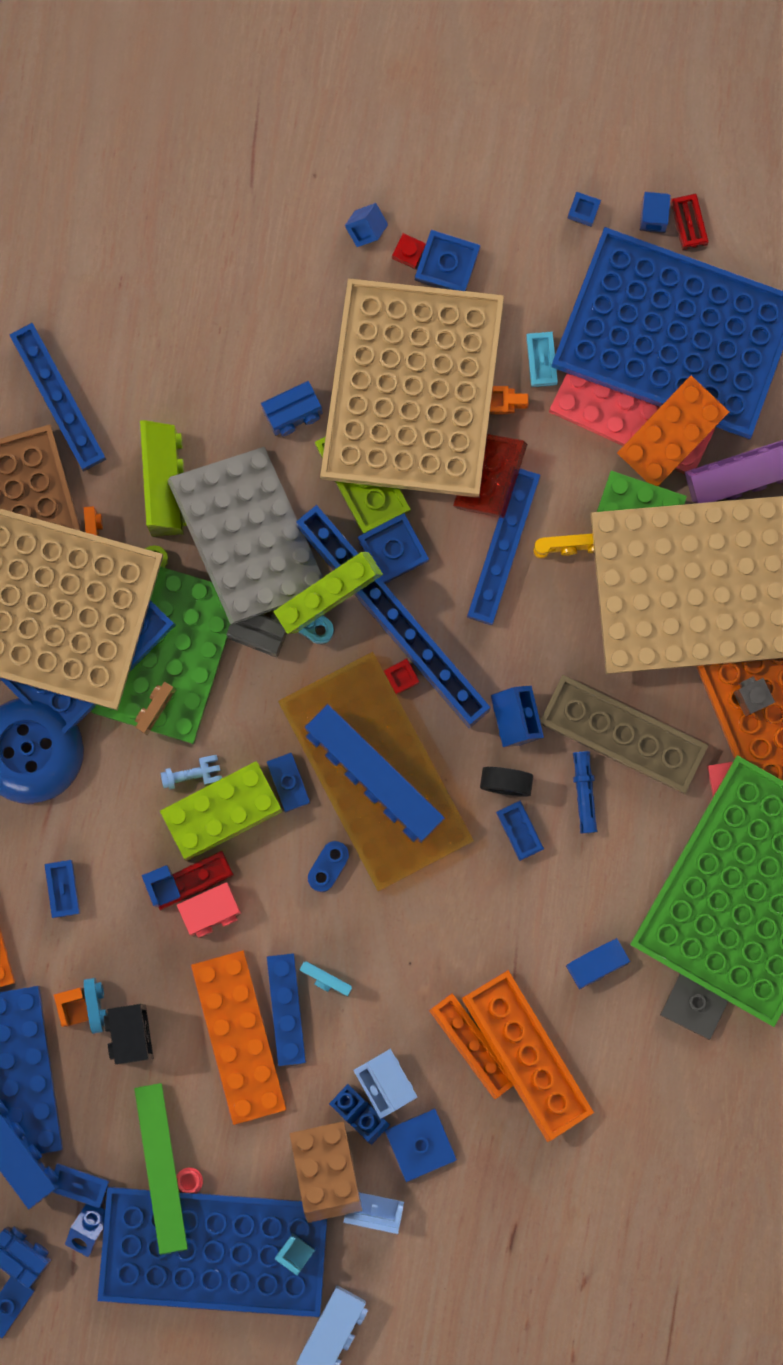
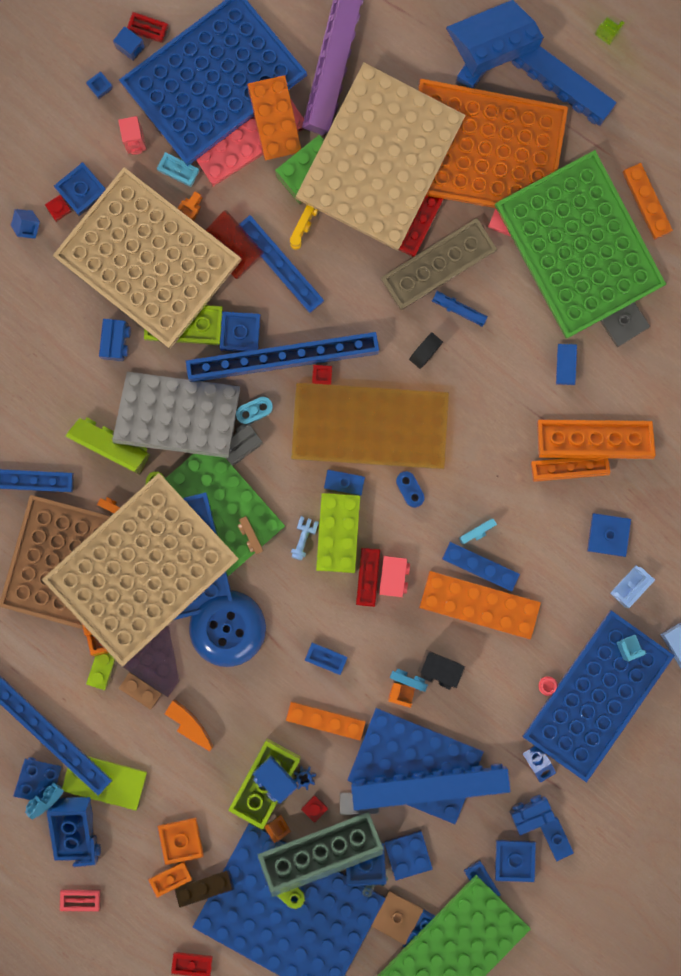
camera: 65 degrees left, 5 degrees up
blue plate [53,1163,110,1208] -> none
bright green tile [134,1083,188,1255] -> none
blue panel [141,865,181,907] -> none
lime brick [273,552,383,634] -> none
medium nougat brick [290,1121,362,1223] -> none
blue brick [305,704,445,843] -> none
blue slope [329,1084,390,1145] -> none
light blue brick [353,1049,417,1119] -> none
blue brick [491,686,544,747] -> none
blue plate [496,800,544,861] -> none
flat silver brick [734,676,775,716] -> none
none -> coral brick [118,116,147,155]
none -> red plate [399,195,444,257]

